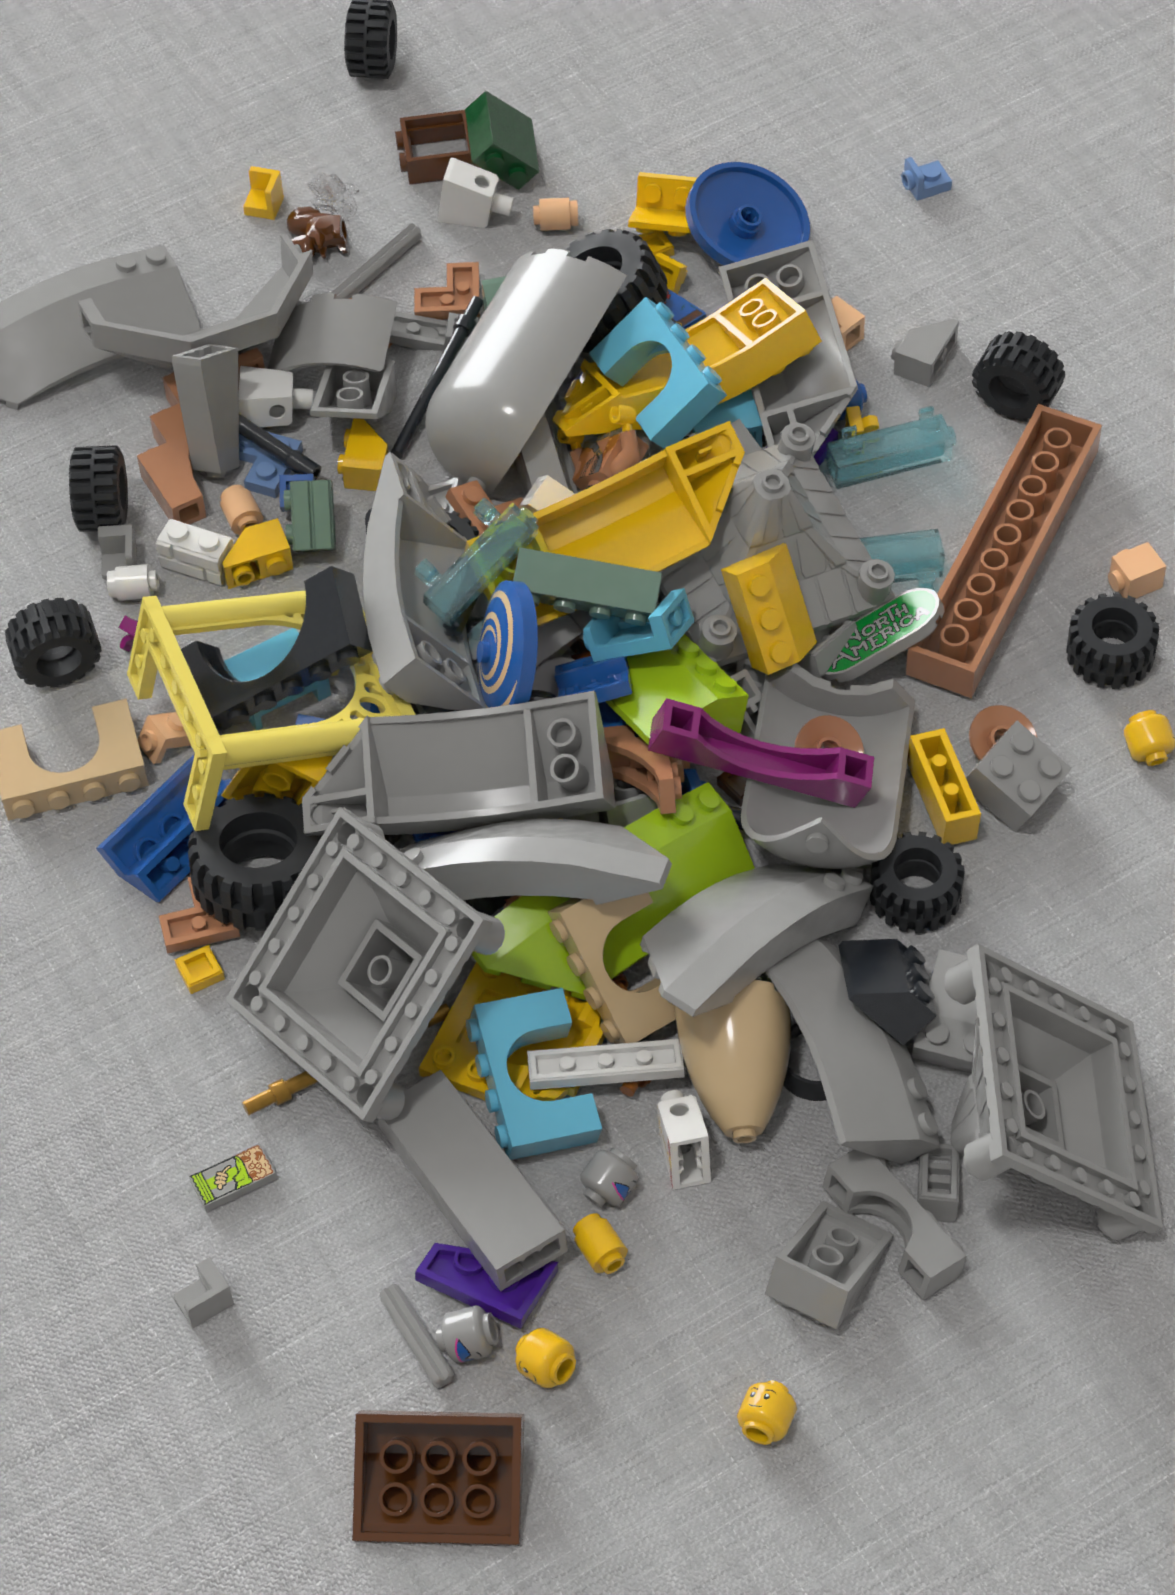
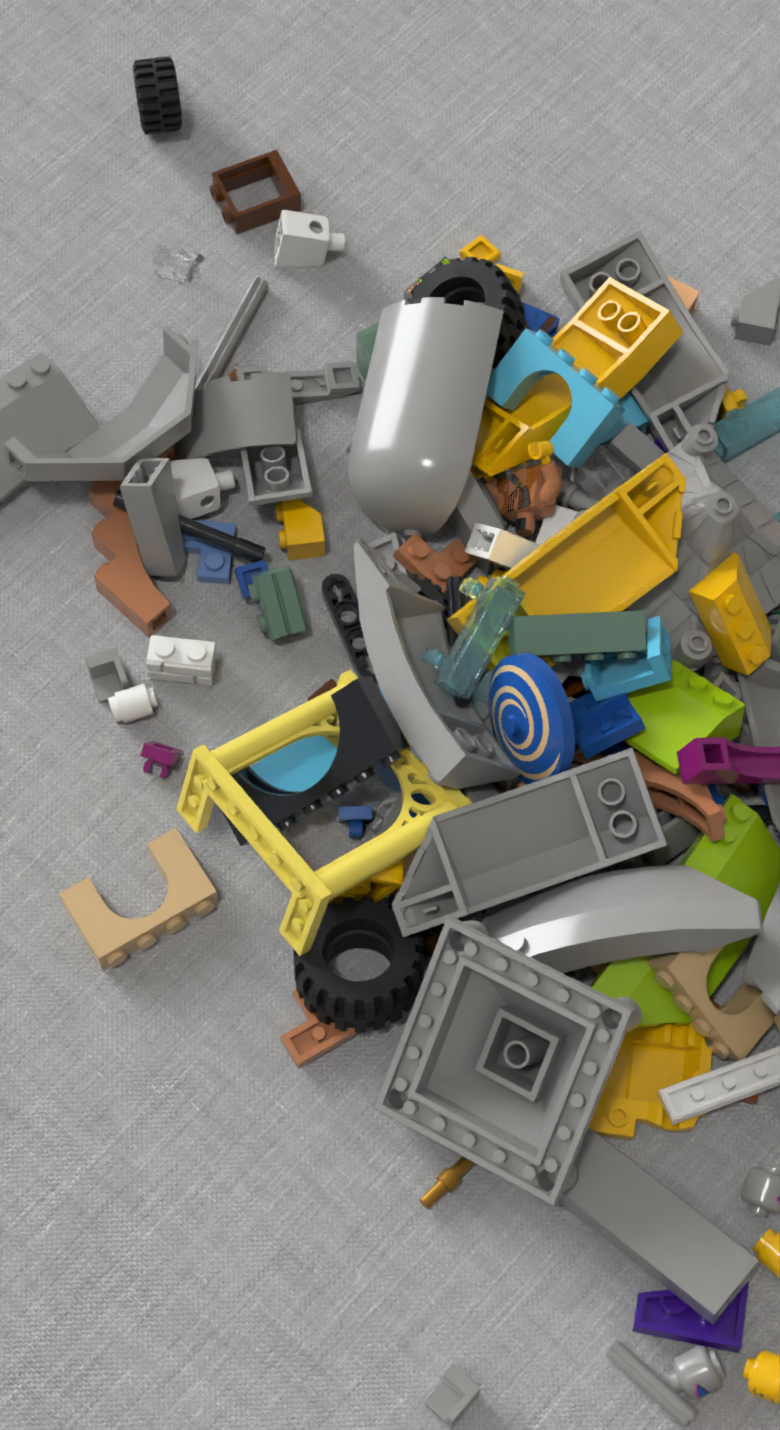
camera: 20 degrees left, 10 degrees up
black tyre [5,598,102,688] -> none
black tyre [69,445,128,532] -> none
blue slope [96,754,232,902] -> none
light nougat bracket [137,712,191,764] -> none
yellow tile [174,945,225,994] -> none
tile [189,1143,277,1213] -> none
light nougat brick [220,485,263,535] -> none
yellow slope [222,518,294,589] -> none
yellow panel [243,166,284,220] -> none
reddish brown animal [287,206,348,259] -> none
black bar [390,296,483,459] -> none
nougat plate [414,262,480,320] -> none
dark green brick [465,91,540,190] -> none
medium azure arch [466,988,602,1160] -> none
light nougat brick [533,197,578,231] -> none
yellow bracket [628,172,697,237] -> none
blue dish [685,162,810,266] -> none
medium blue bracket [901,157,952,201] -> none

